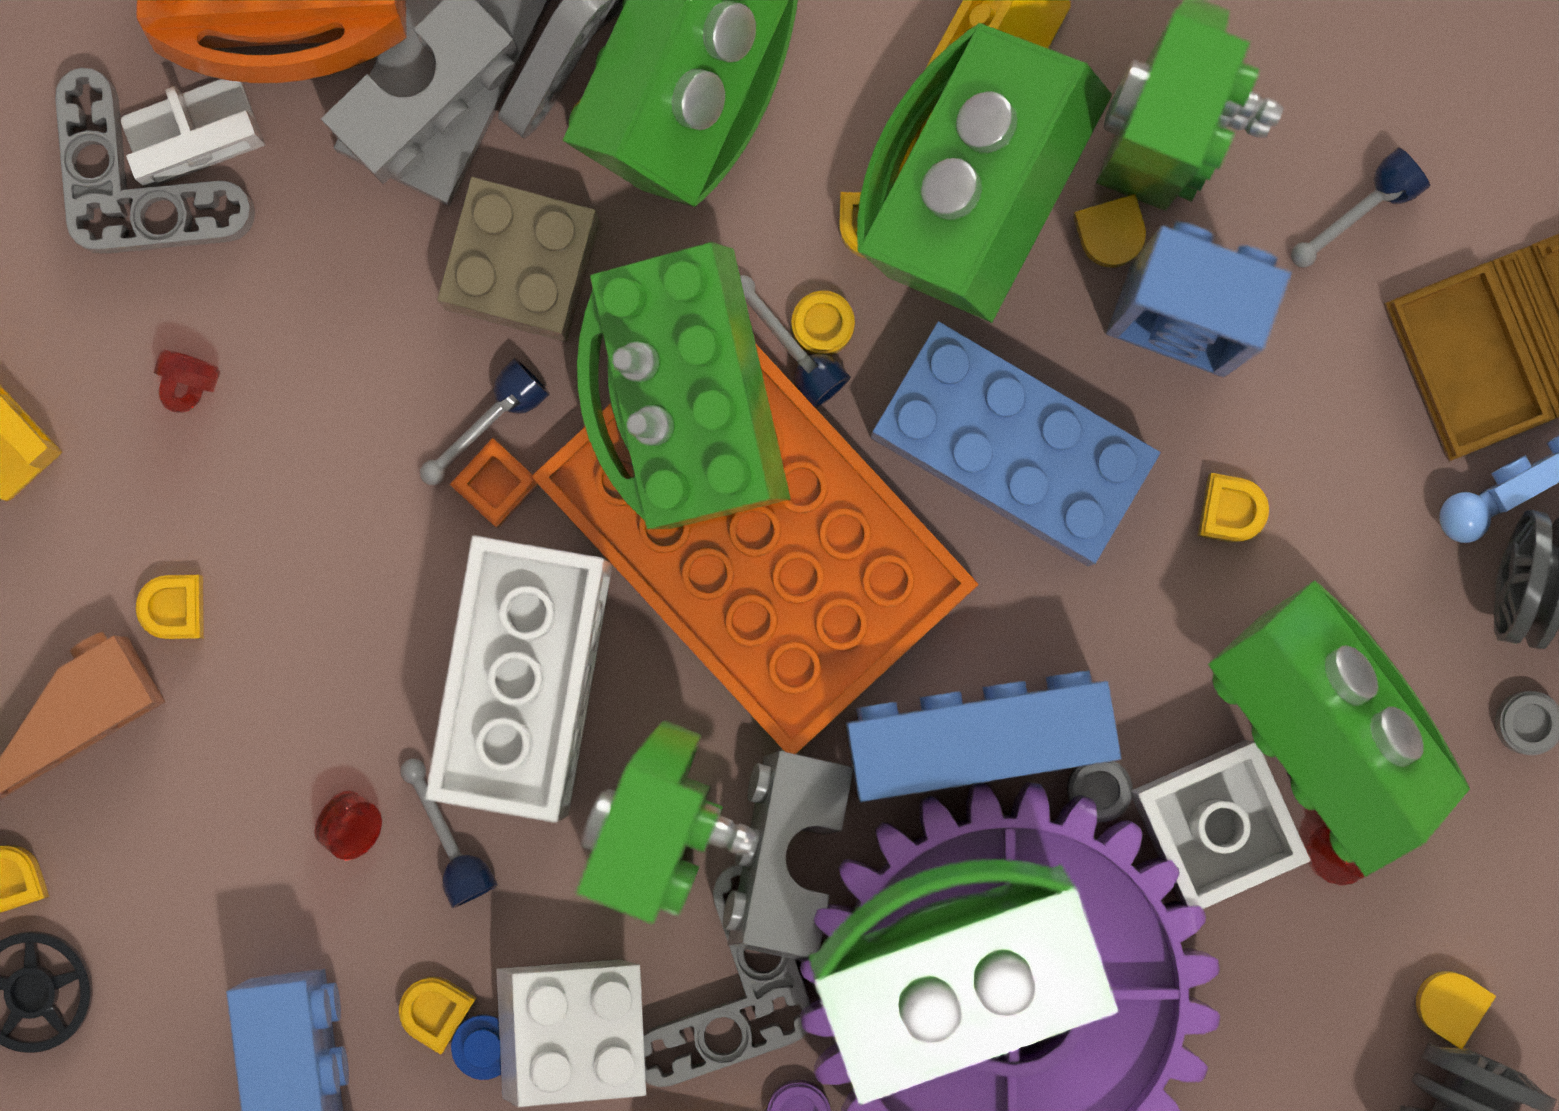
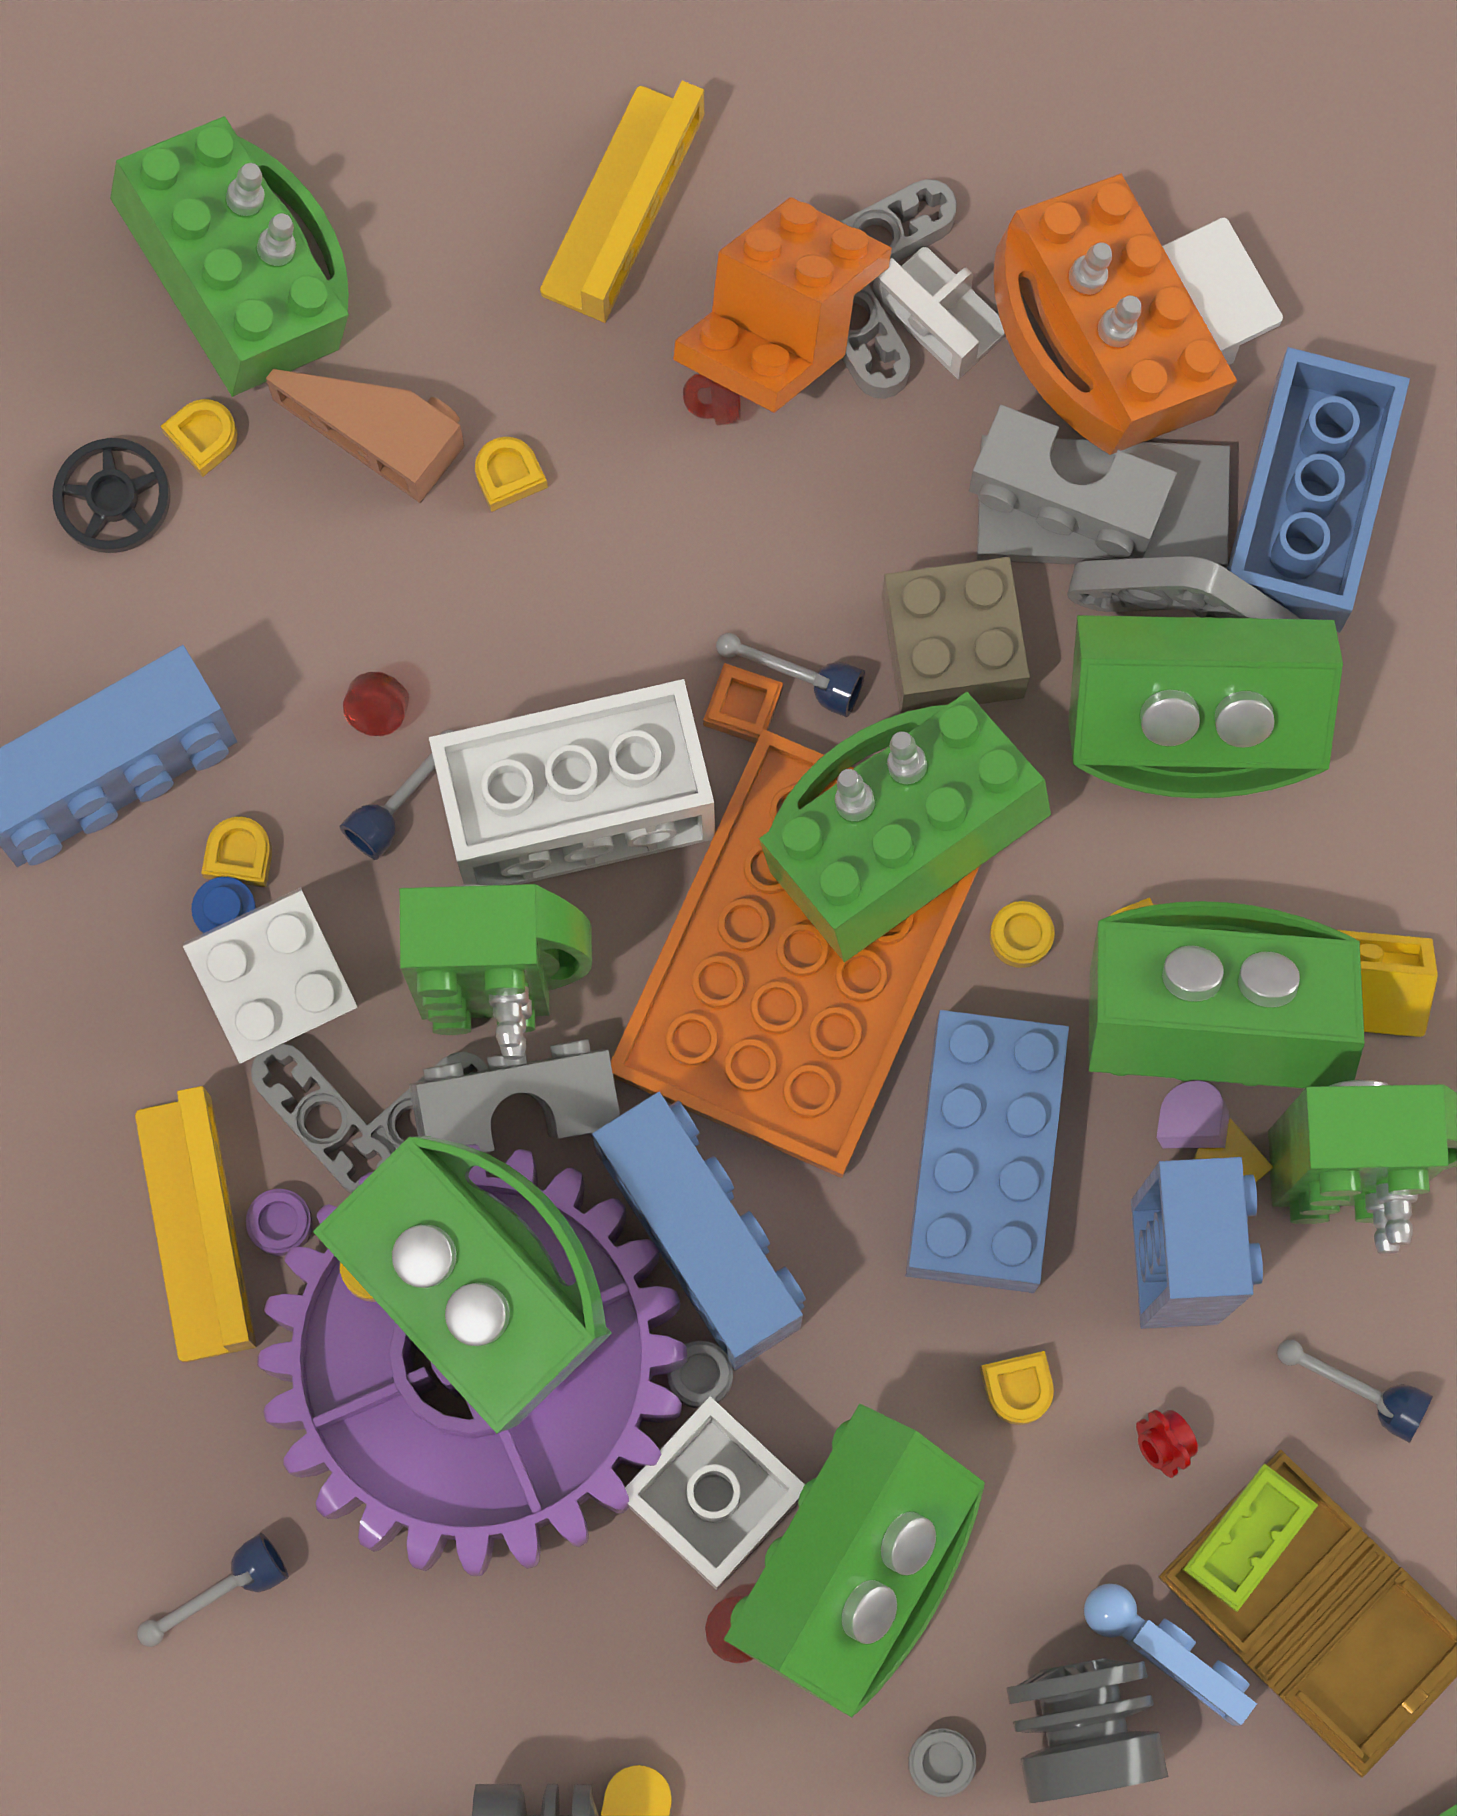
camera: 65 degrees right, 10 degrees down
hinge [740,275,851,408] -> none
none -> orange bracket [673,197,892,413]
none -> red plate [1136,1410,1198,1478]
none -> lavender tile [1156,1081,1229,1148]
none -> lime plate [1182,1463,1318,1612]

